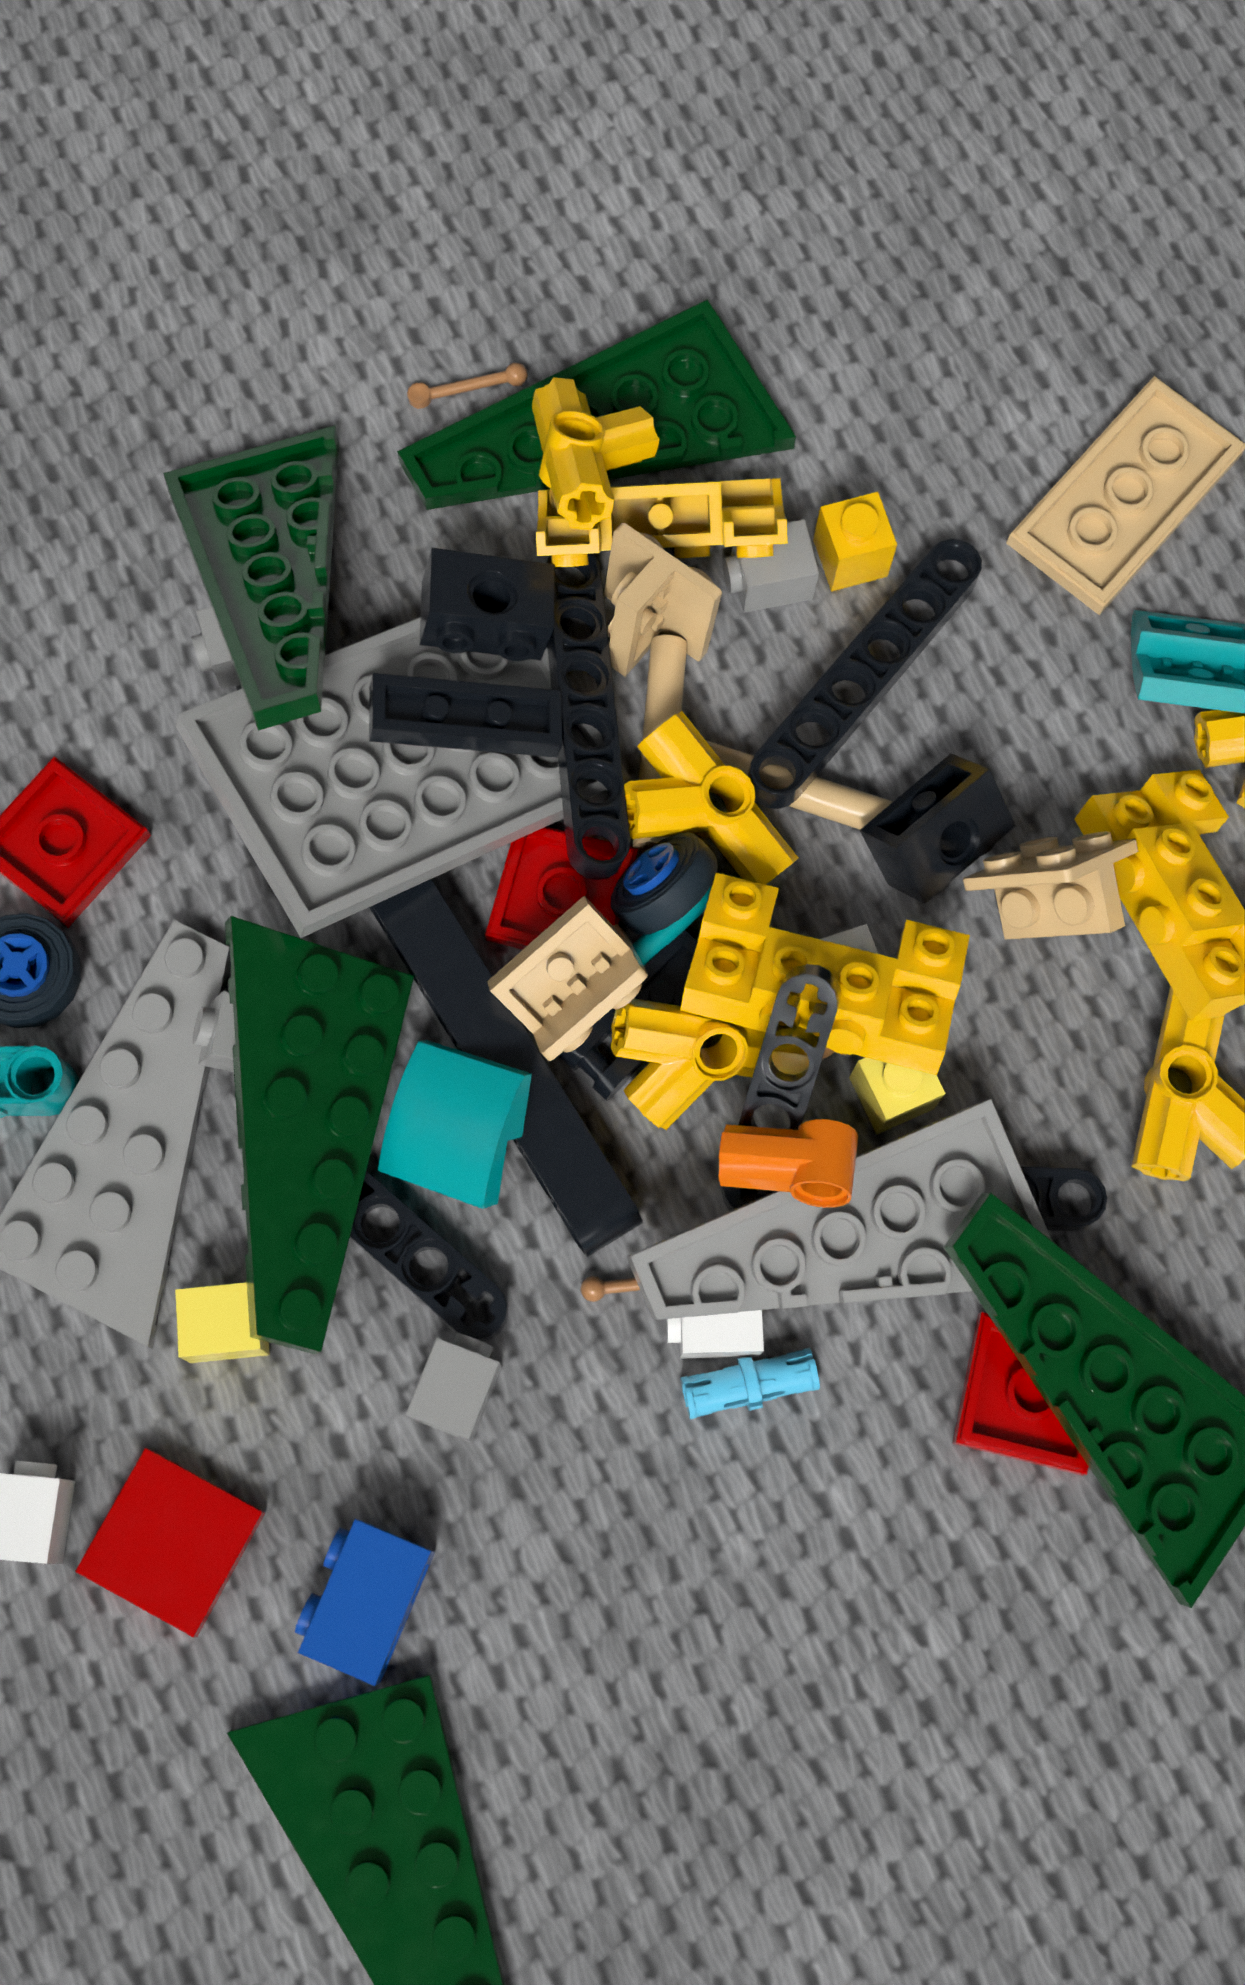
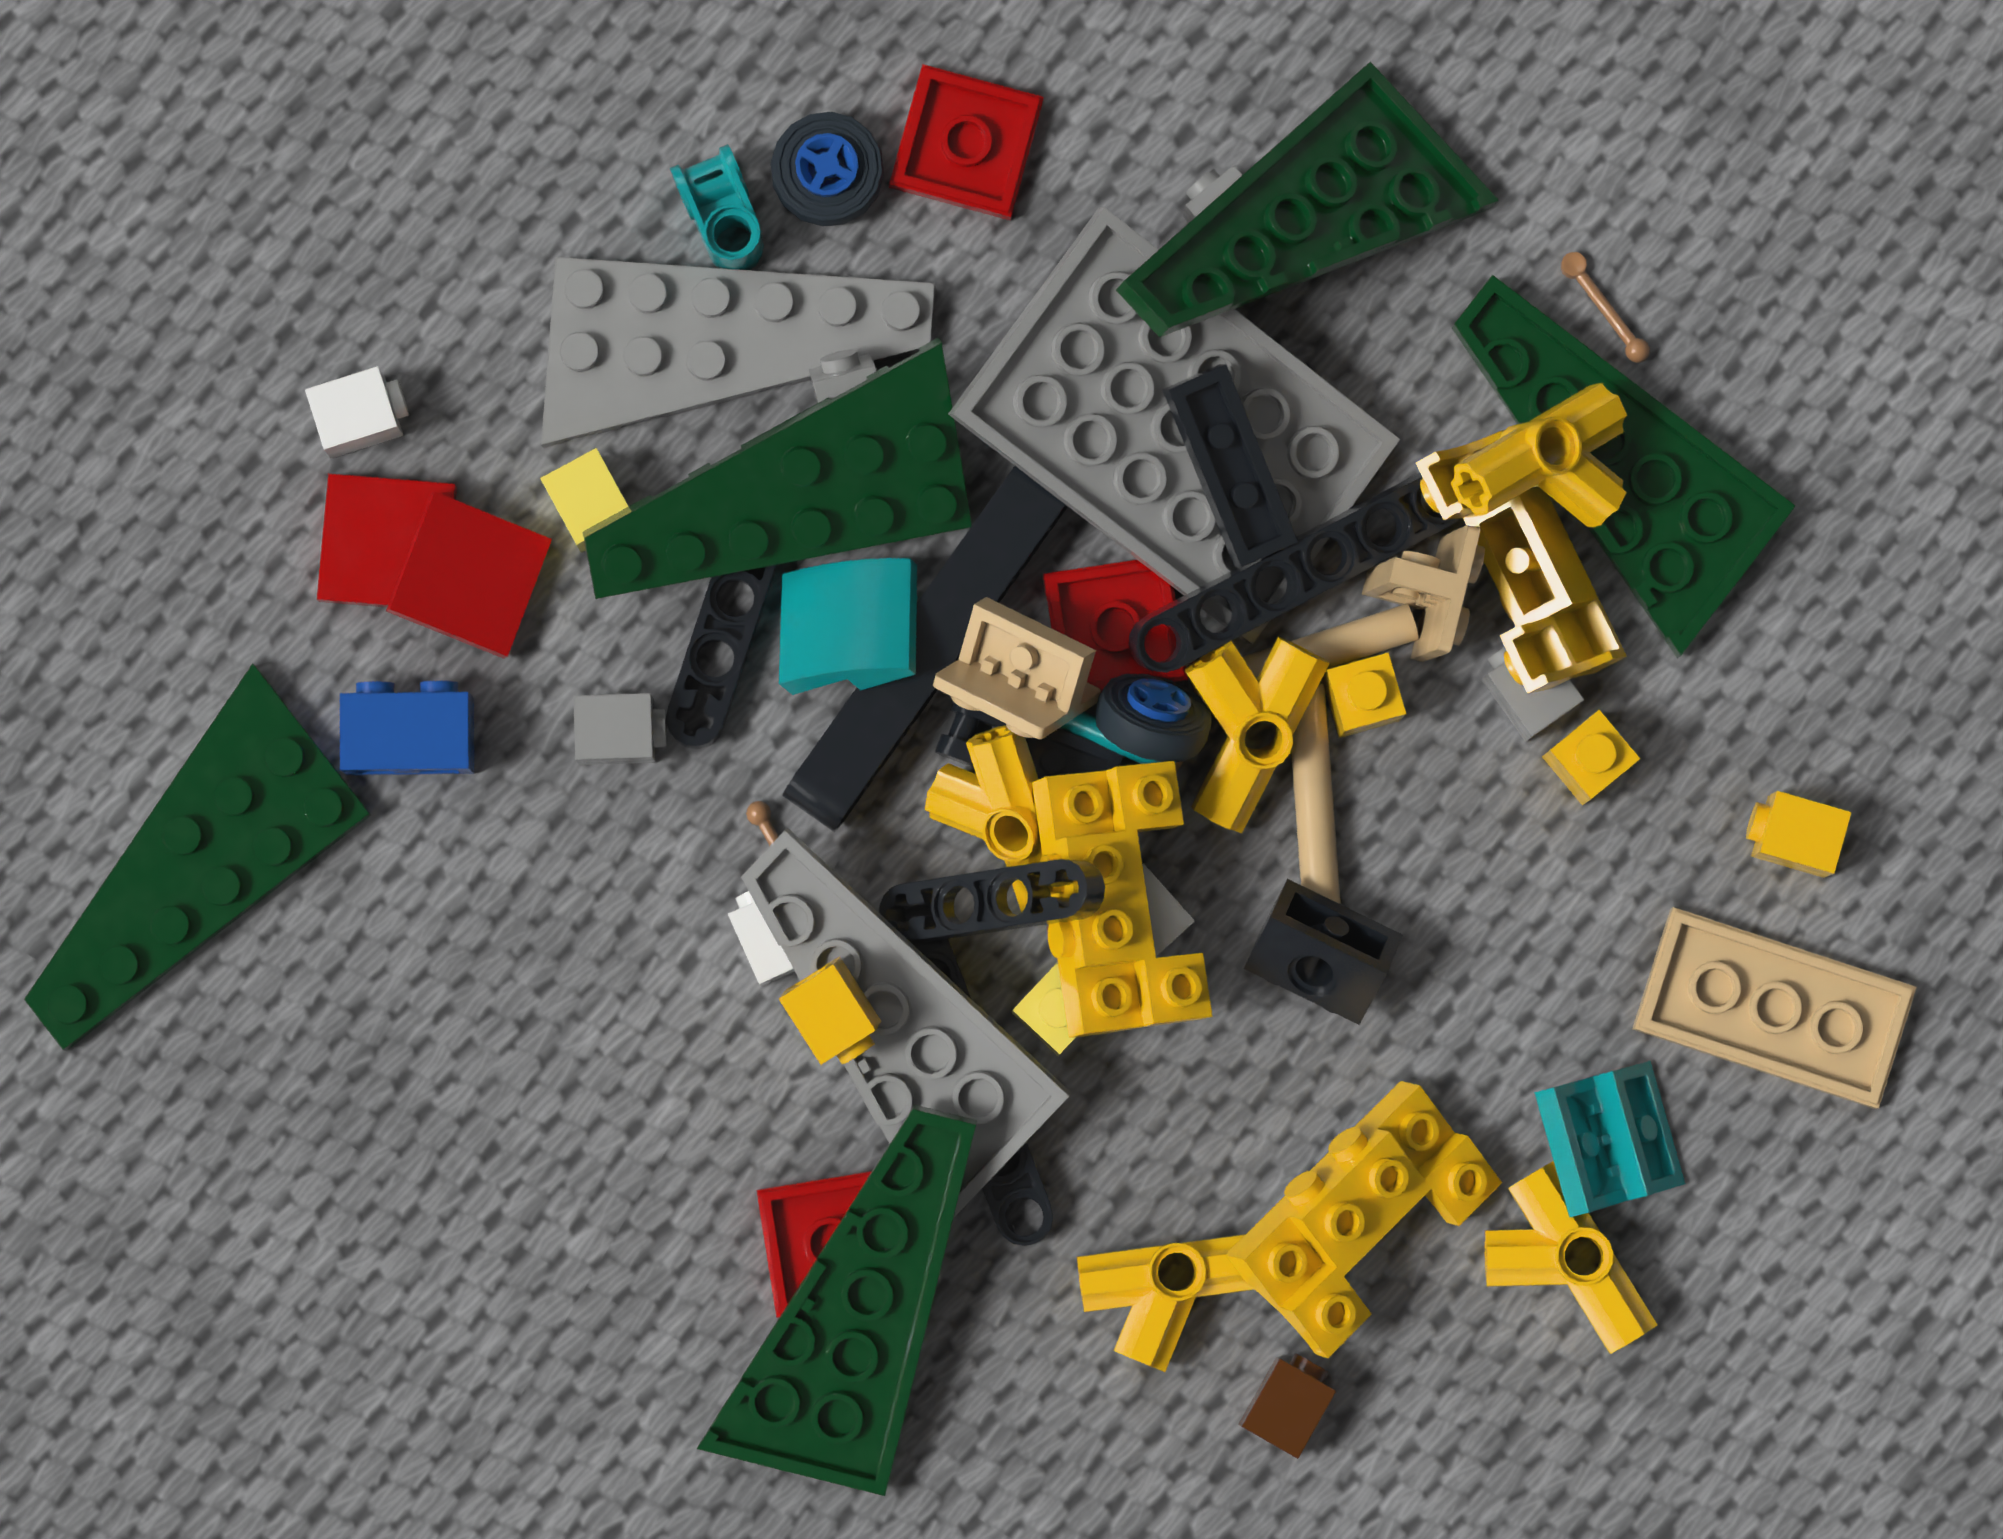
camera: 65 degrees right, 10 degrees up
black brick [419,548,555,661] -> none
medium azure pin [680,1347,820,1419] -> none
orange piece [718,1119,858,1208] -> none
black beam [748,539,982,809] -> none
tan bracket [963,831,1138,940] -> none
none -> red tile [386,491,552,659]
none -> yellow brick [779,956,882,1065]
none -> yellow brick [1322,652,1406,738]
none -> yellow brick [1746,791,1852,878]

